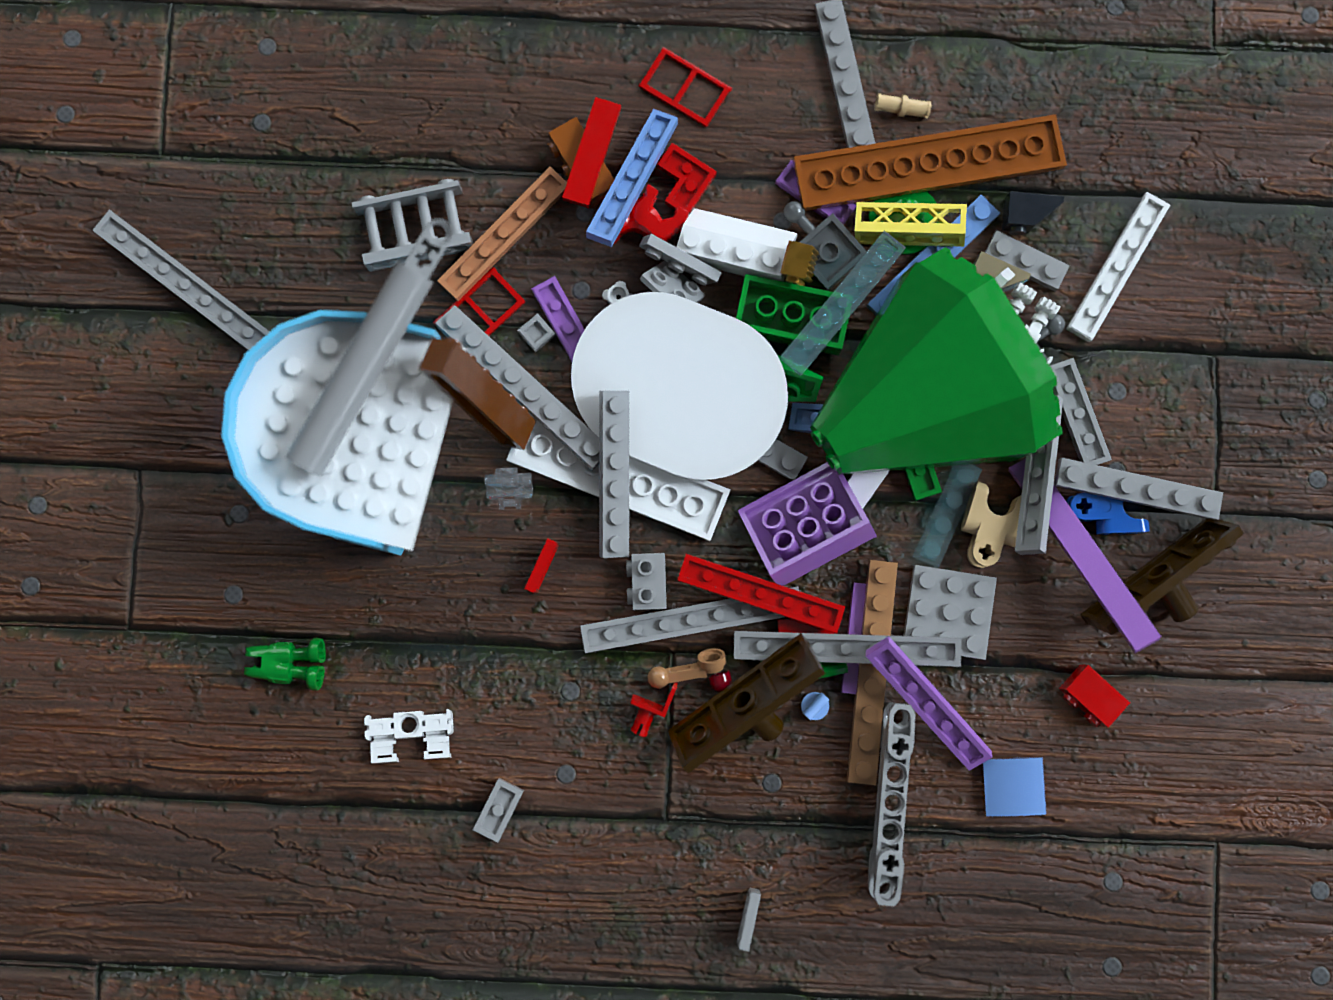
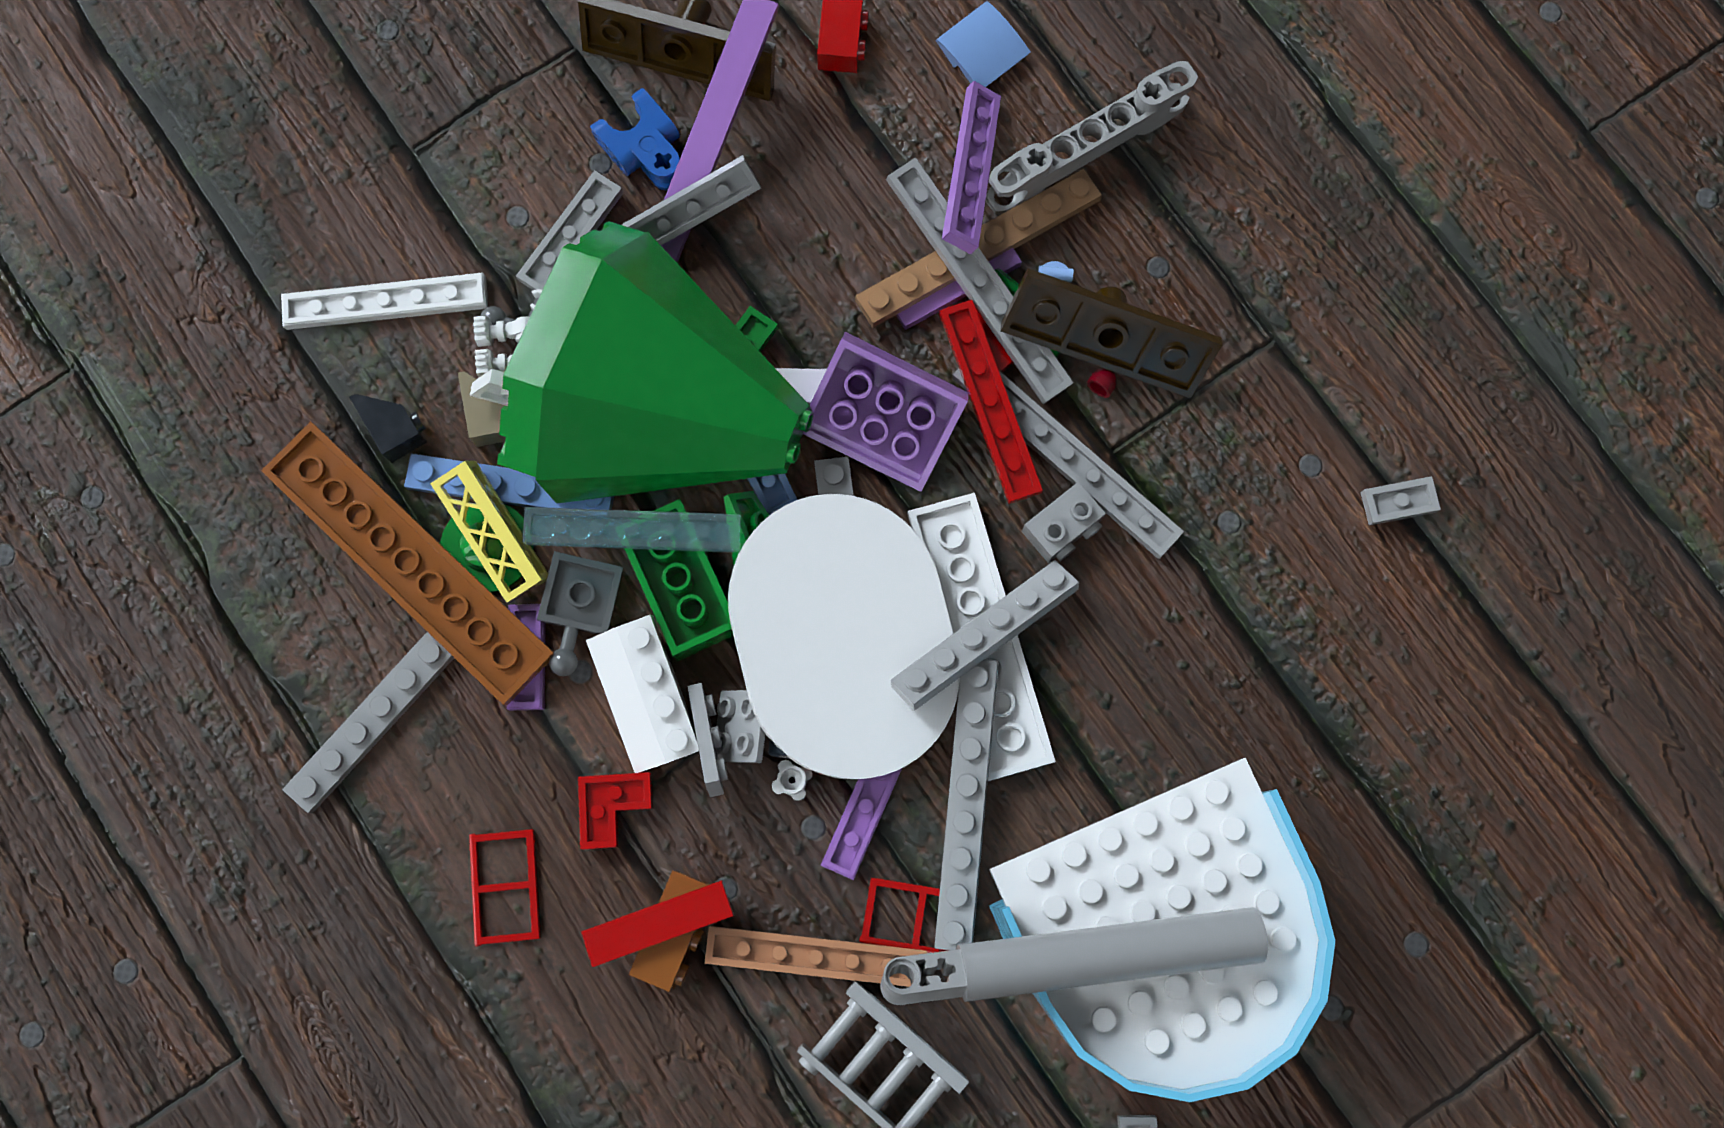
camera: 125 degrees left, 5 degrees down
green piece [244,638,326,691] -> none
white piece [364,709,454,764] -> none
reddish brown brick [419,337,536,450] -> none
clear piece [484,468,533,510] -> none
light grey tile [517,313,556,353] -> none
red tile [525,538,559,594] -> none
medium blue plate [586,109,678,247] -> none
red animal [614,184,689,244] -> none
red bracket [630,682,678,737] -> none
medium nougat piece [648,648,726,689] -> none
light grey tile [737,888,761,951] -> none
pearl gold brick [780,240,820,286] -> none
tan pin [875,93,931,119] -> none
light grey plate [903,565,997,660] -> none
clear light blue plate [912,464,982,568] -> none
tan piece [961,481,1021,568] -> none
light grey plate [985,231,1069,292] -> none
light grey plate [1054,458,1223,520] -> none

